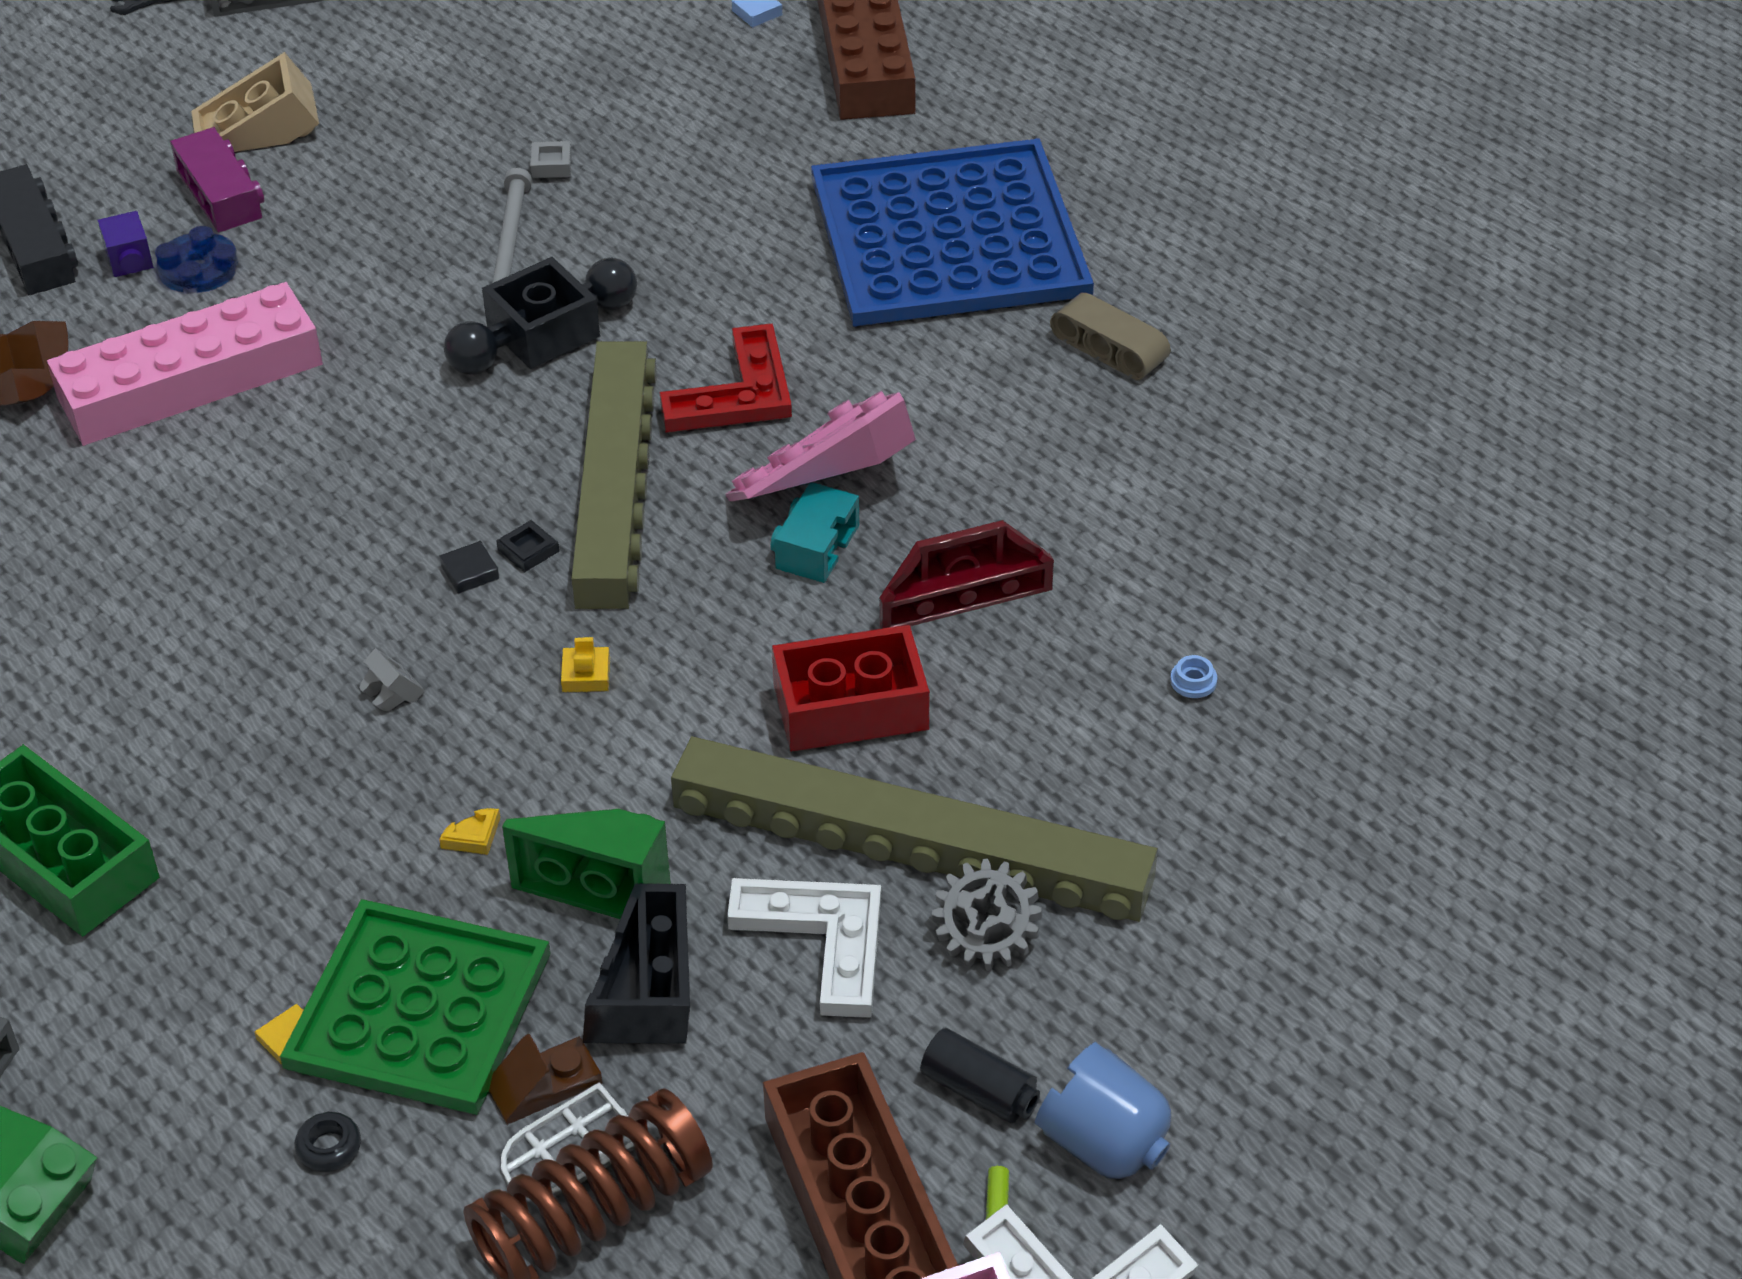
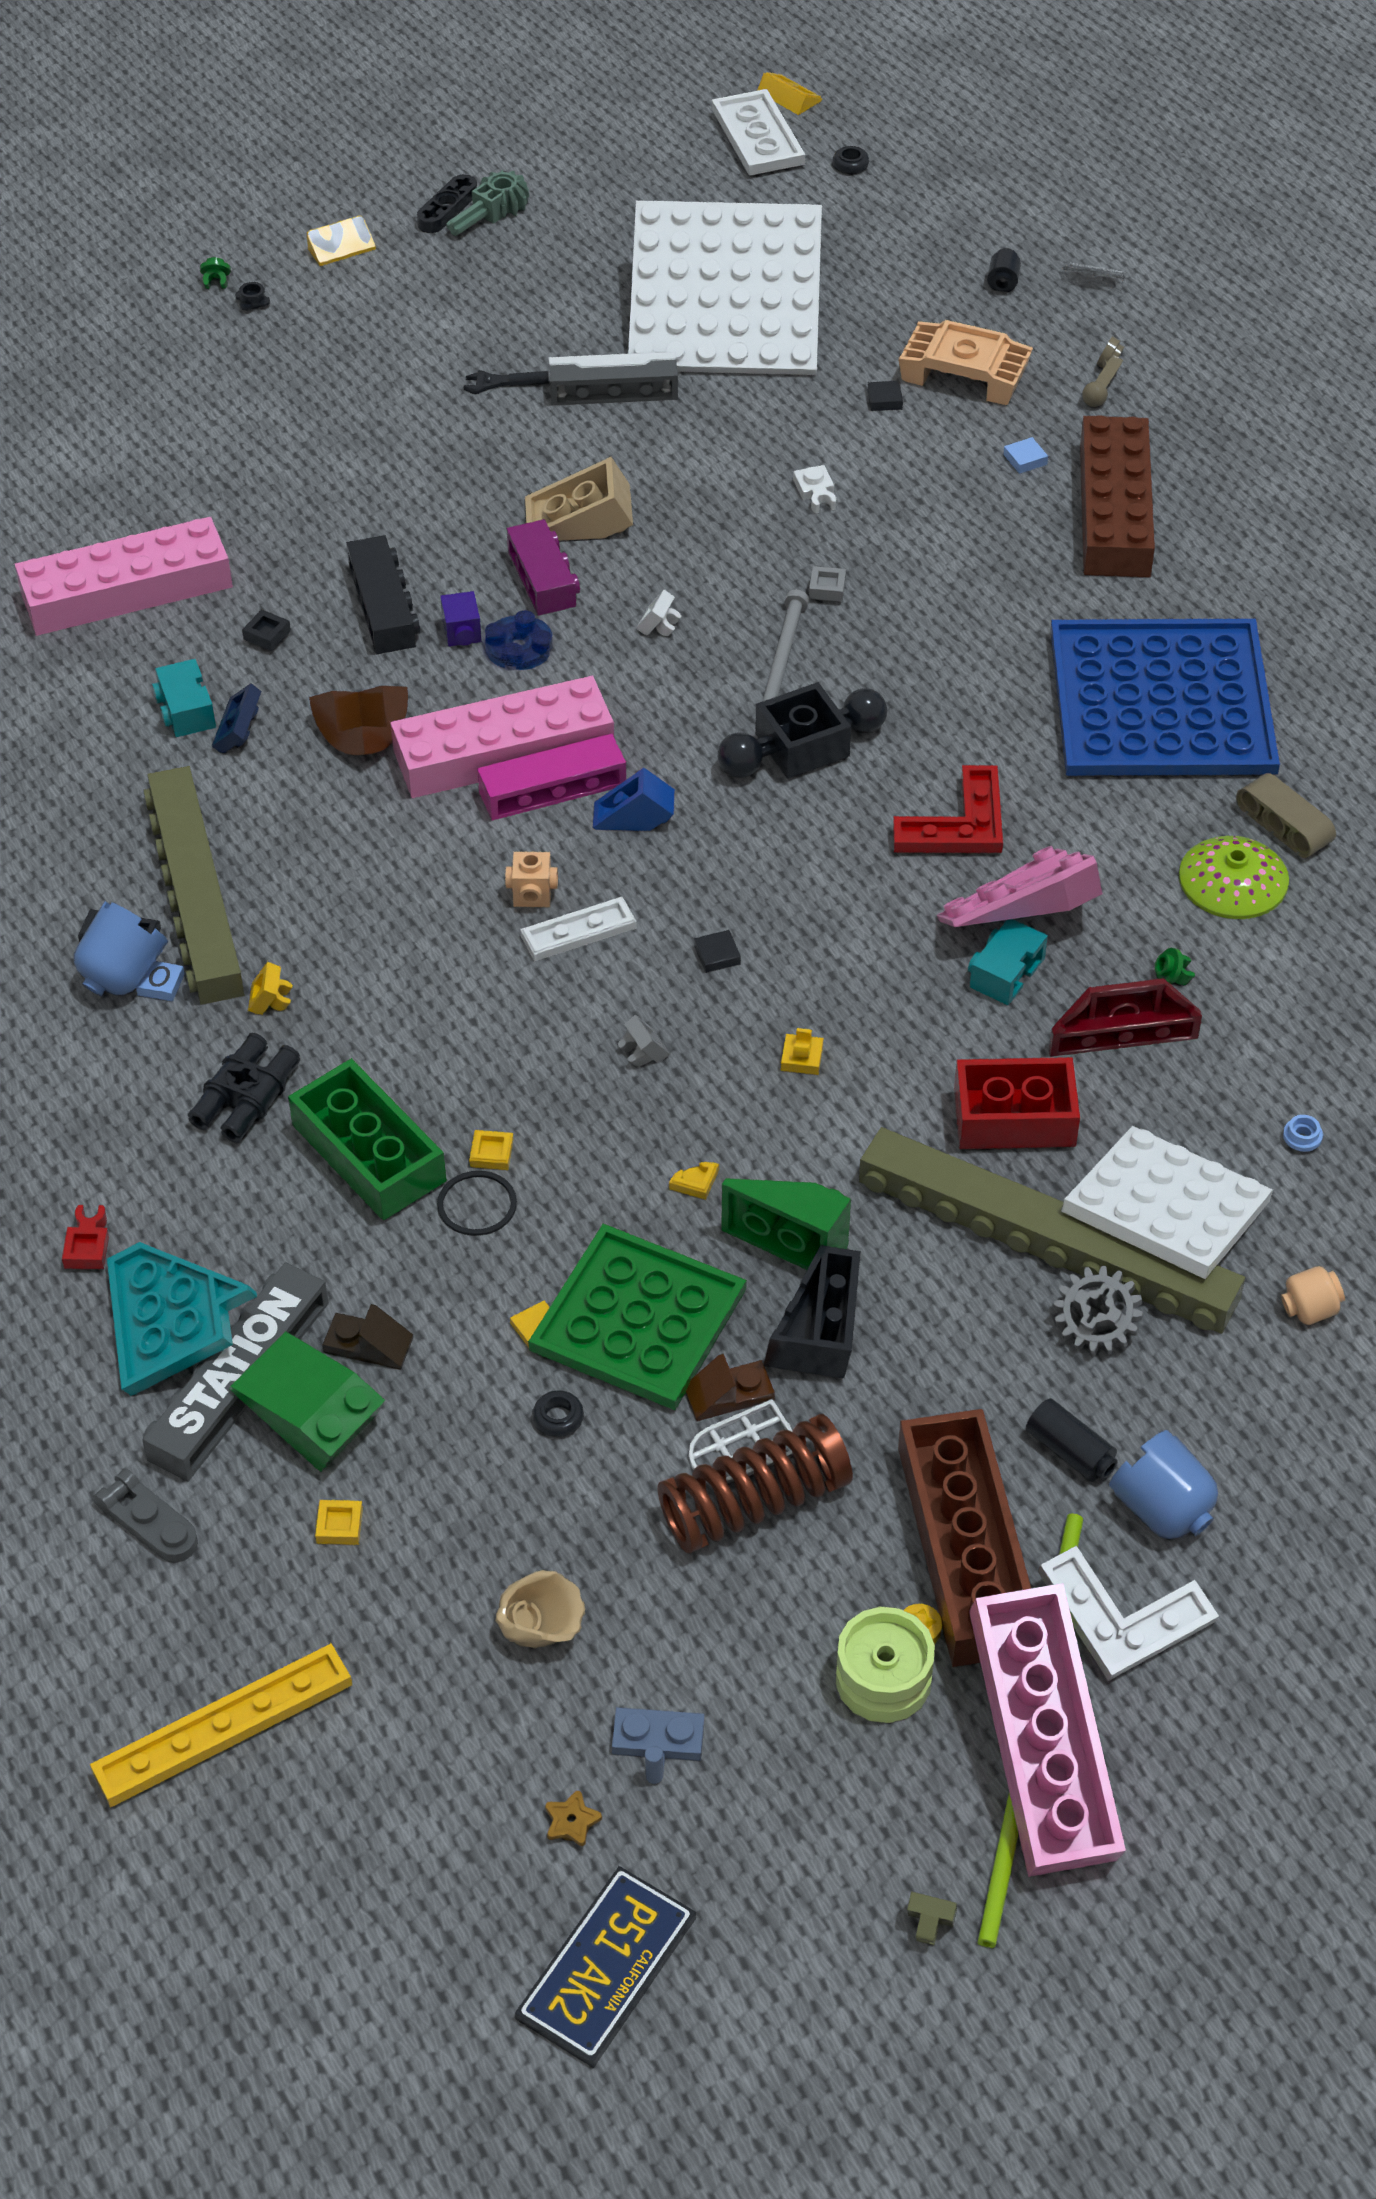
camera: 10 degrees right, 5 degrees up
black tile [496,520,559,573] -> none
olive brick [572,341,657,609] -> none
white plate [727,878,881,1018] -> none
none -> dark brown slope [322,1304,414,1370]
none -> black piece [437,1171,517,1236]
none -> yellow tile [469,1130,514,1170]
none -> dark pink brick [477,734,626,821]
none -> light nougat brick [505,852,558,907]
none -> white tile [520,897,637,962]
none -> blue slope [593,768,675,831]
none -> white tile [636,590,681,636]
none -> white plate [793,465,836,513]
none -> white plate [1061,1126,1273,1279]
none -> green plate [1155,947,1195,986]
none -> lime dish [1179,836,1289,919]
none -> light nougat head [1281,1266,1345,1325]

